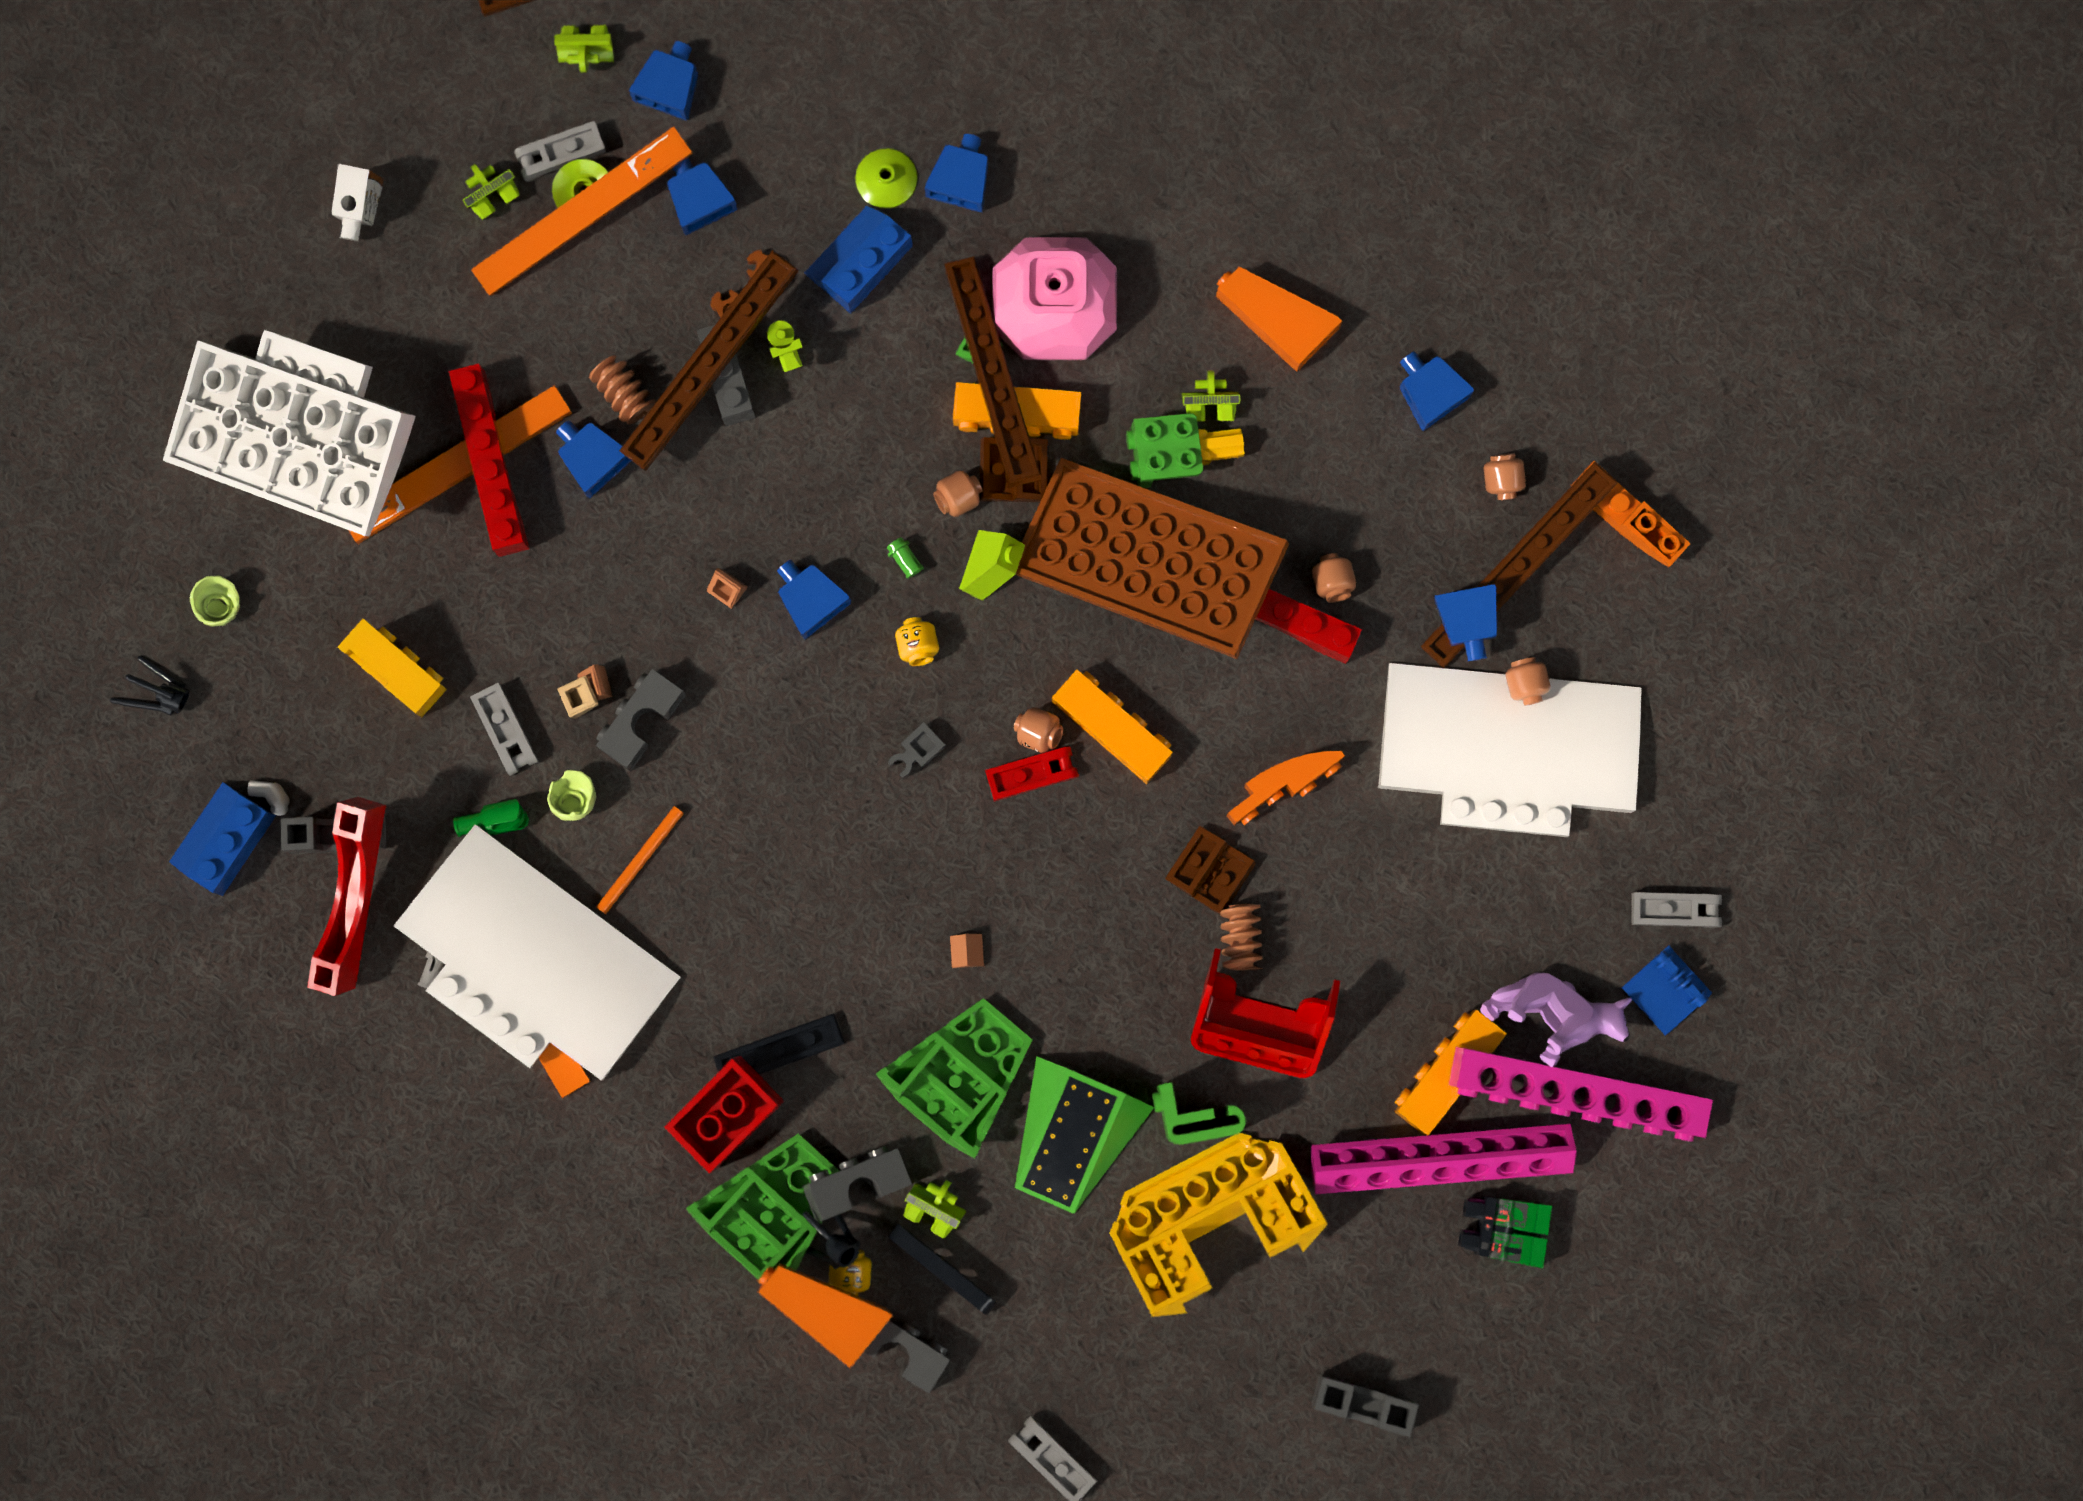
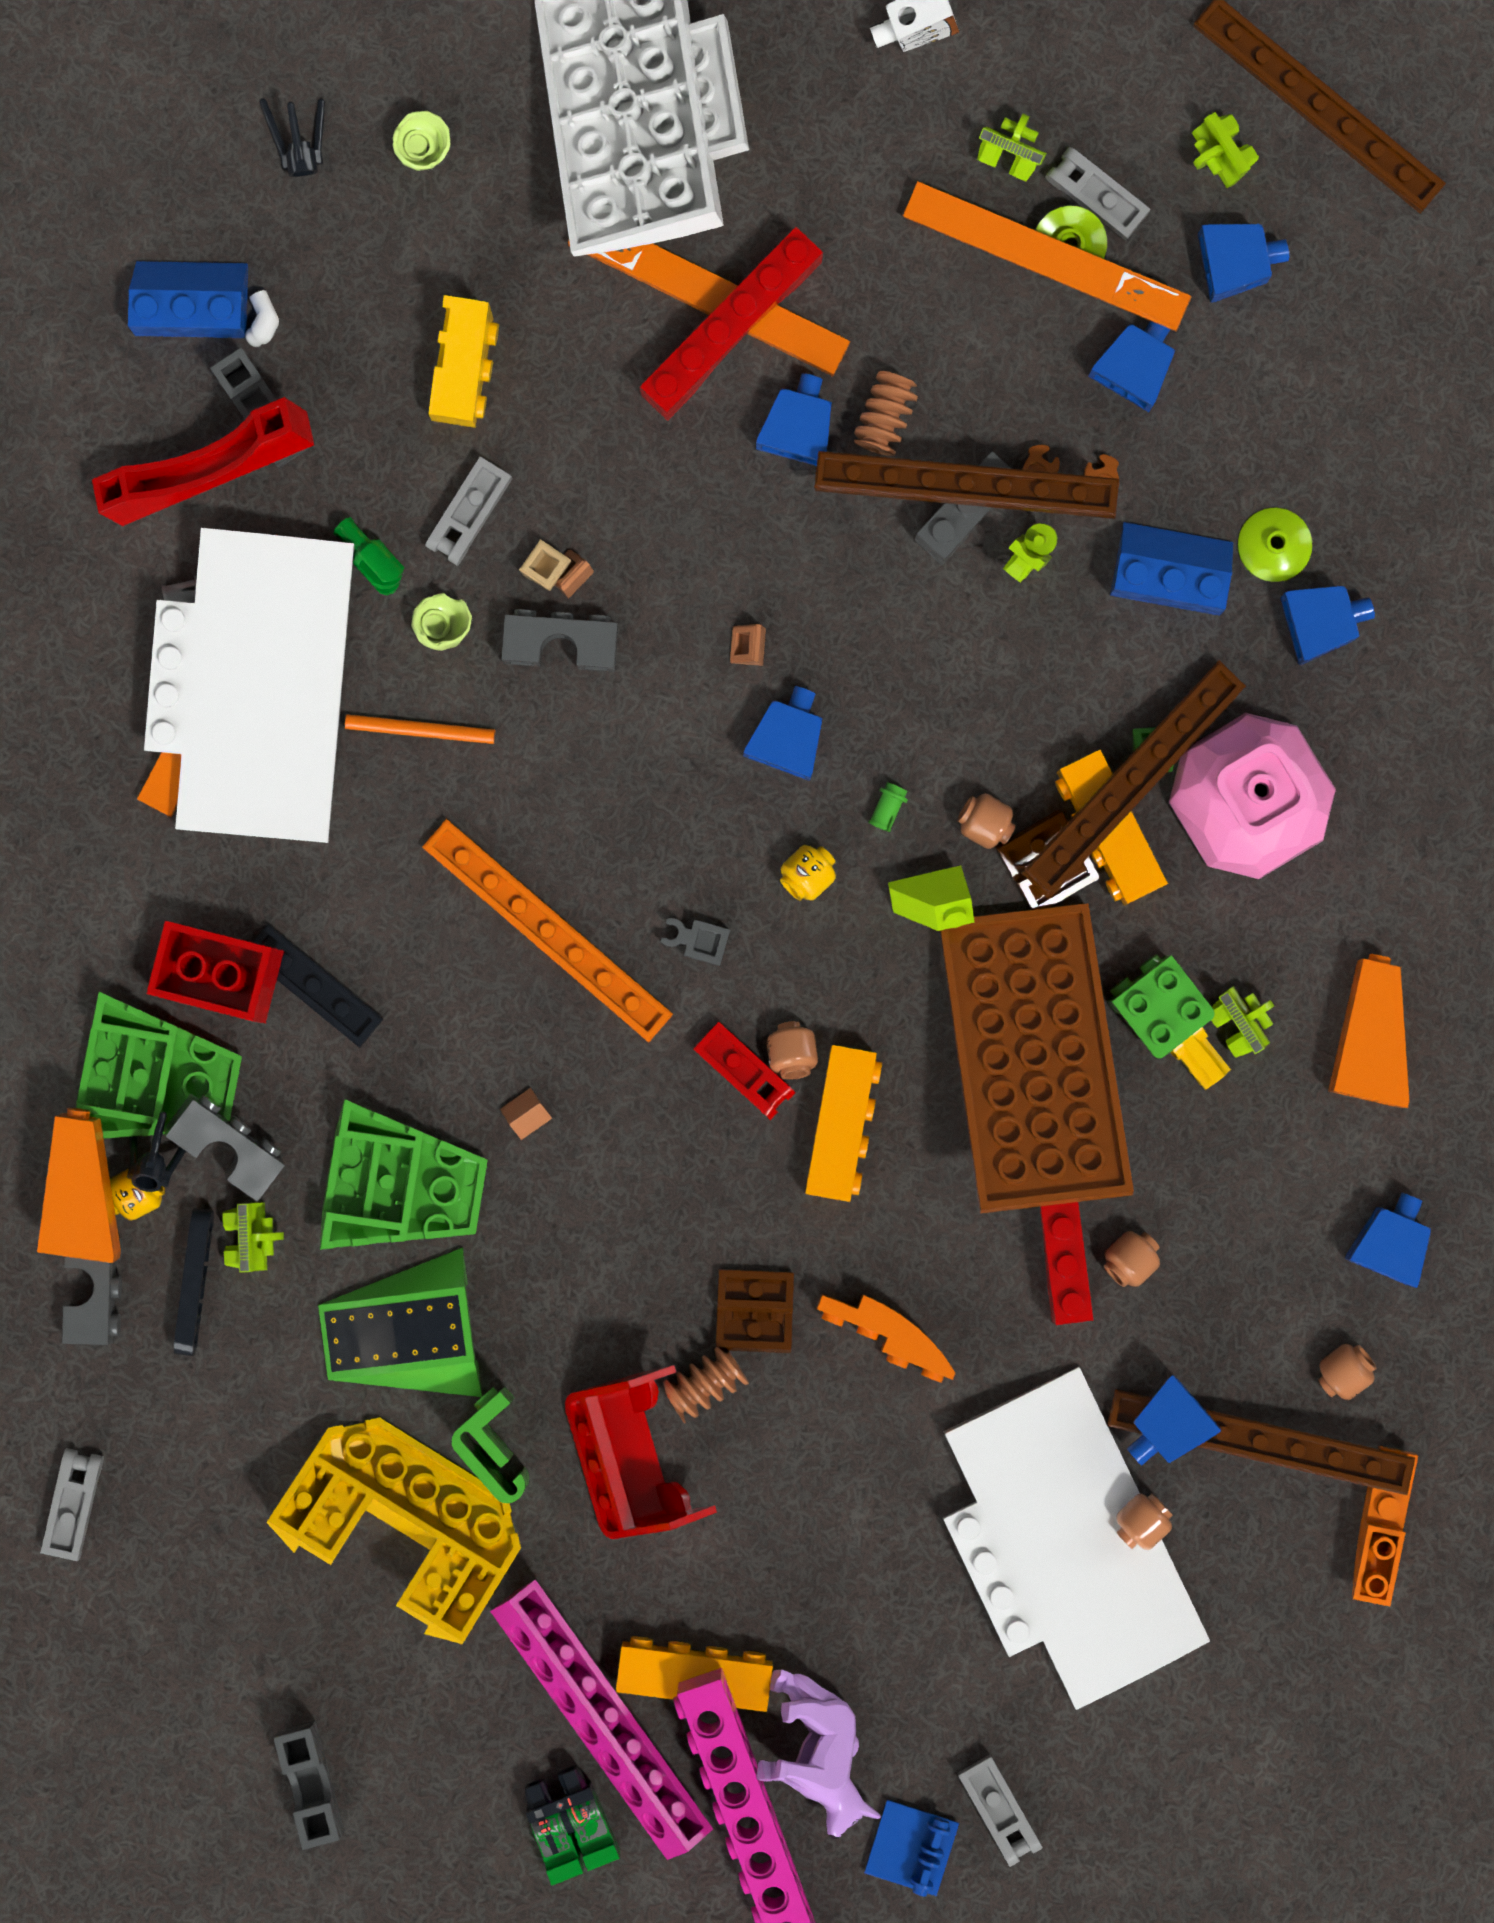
camera: 55 degrees right, 5 degrees up
none -> orange tile [422,819,673,1042]

